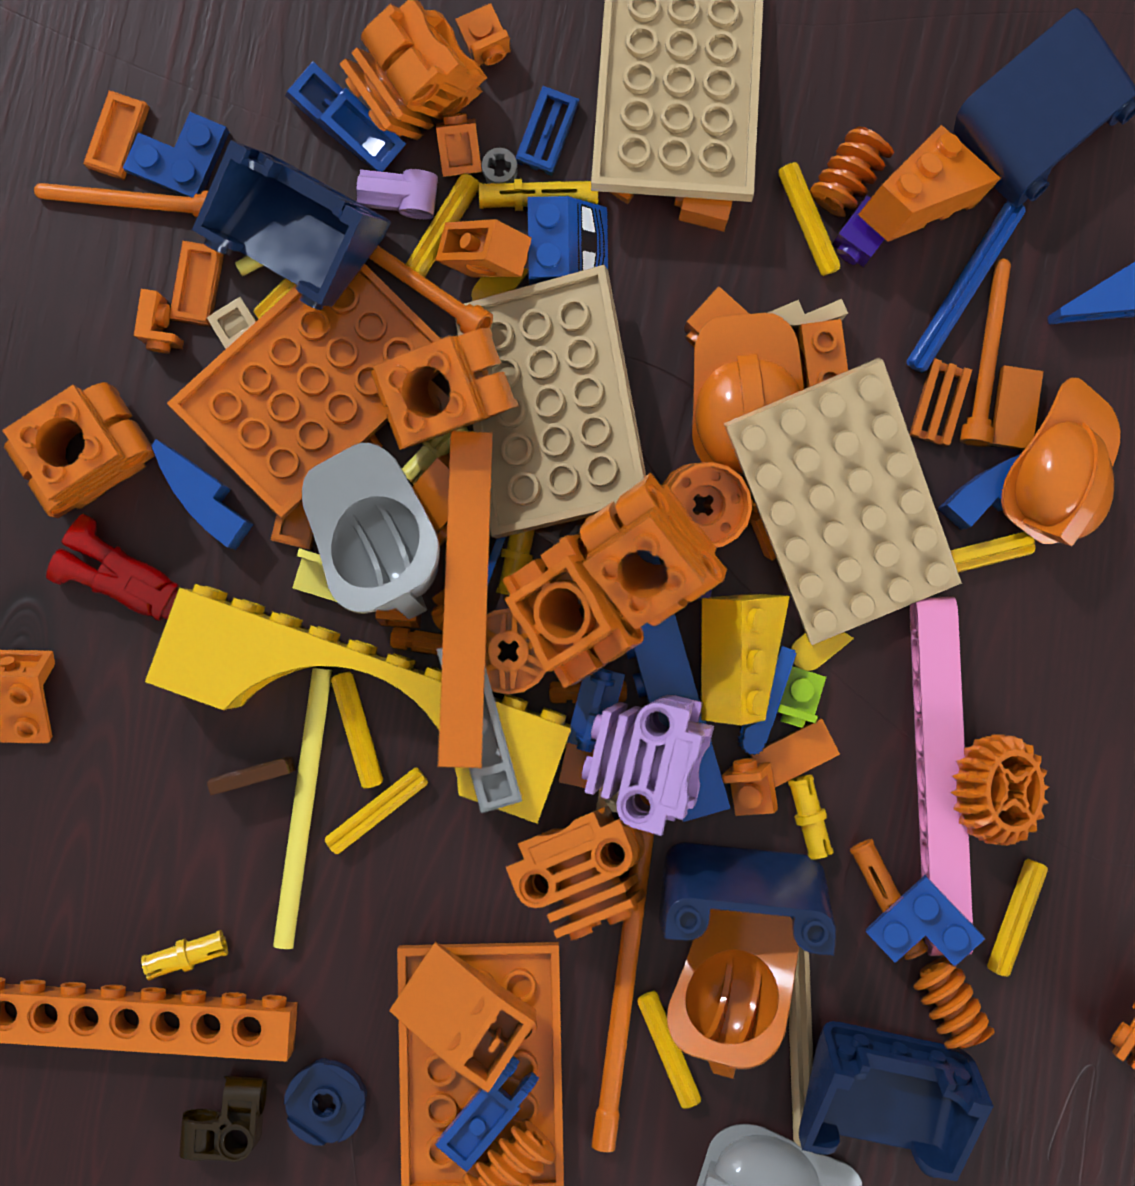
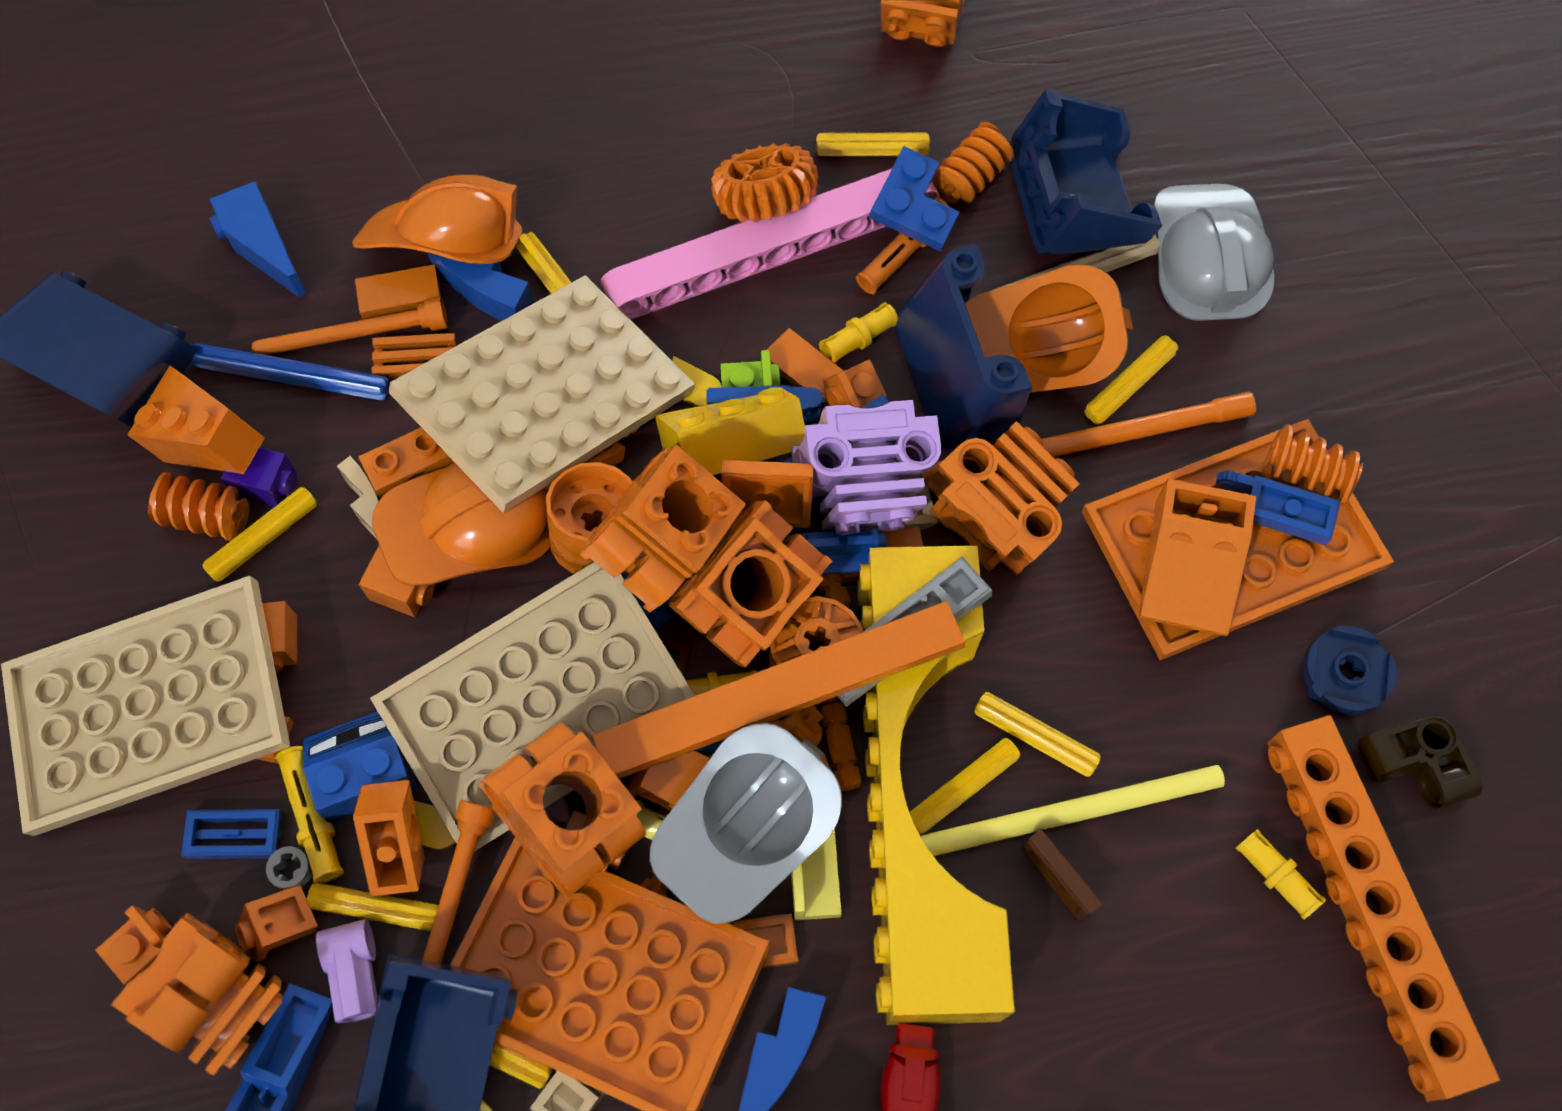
camera: 115 degrees left, 20 degrees down
none -> orange tile [722,460,813,528]

